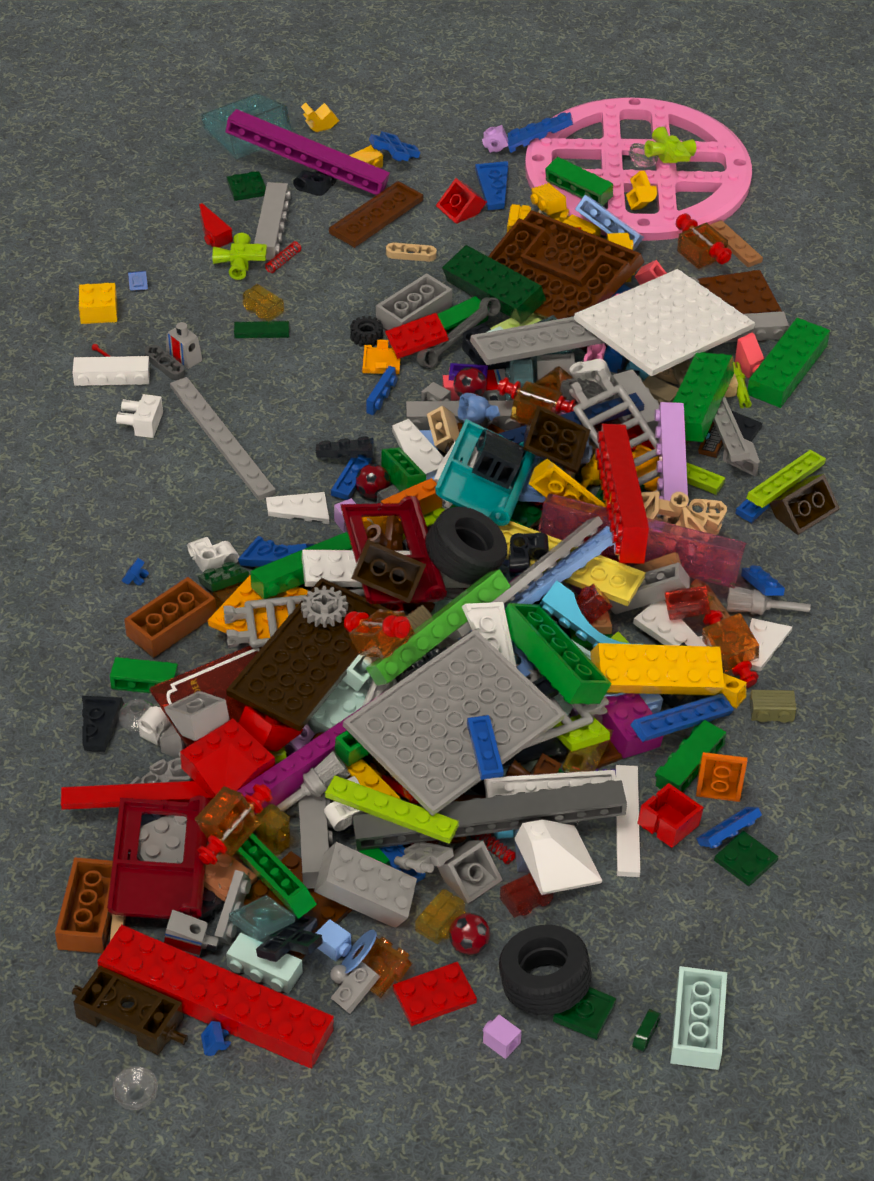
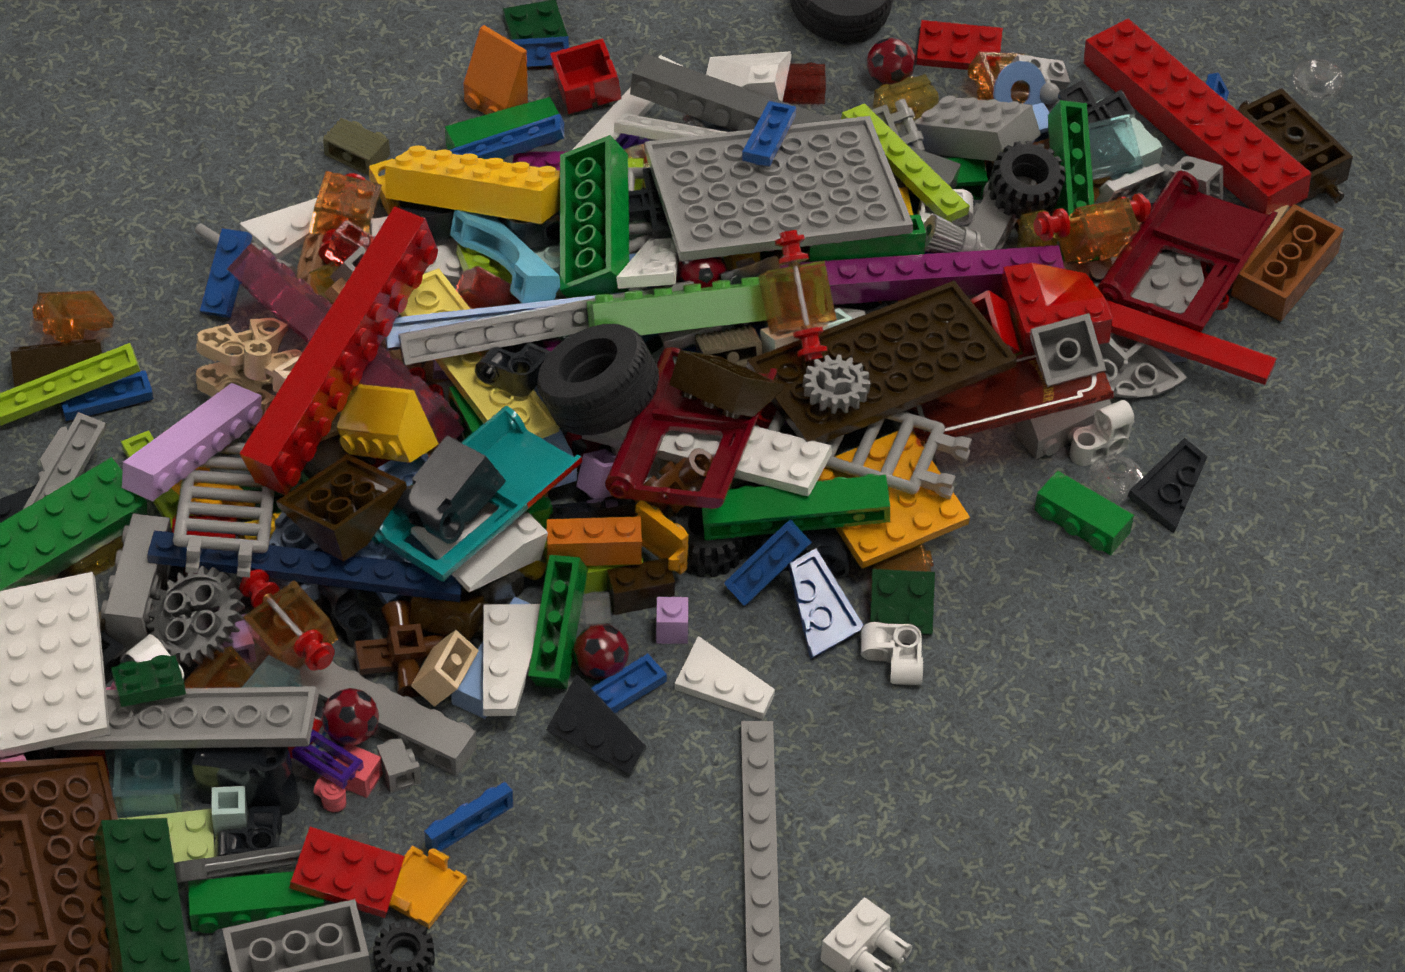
camera: 150 degrees left, 5 degrees up
blue tile [121,558,149,585] -> none
dark orange brick [124,577,216,658] -> none
medium blue piece [457,393,500,424] -> none
none -> clear orange plate [32,291,114,343]
none -> dark green plate [111,655,186,707]
none -> black tyre [988,141,1065,220]

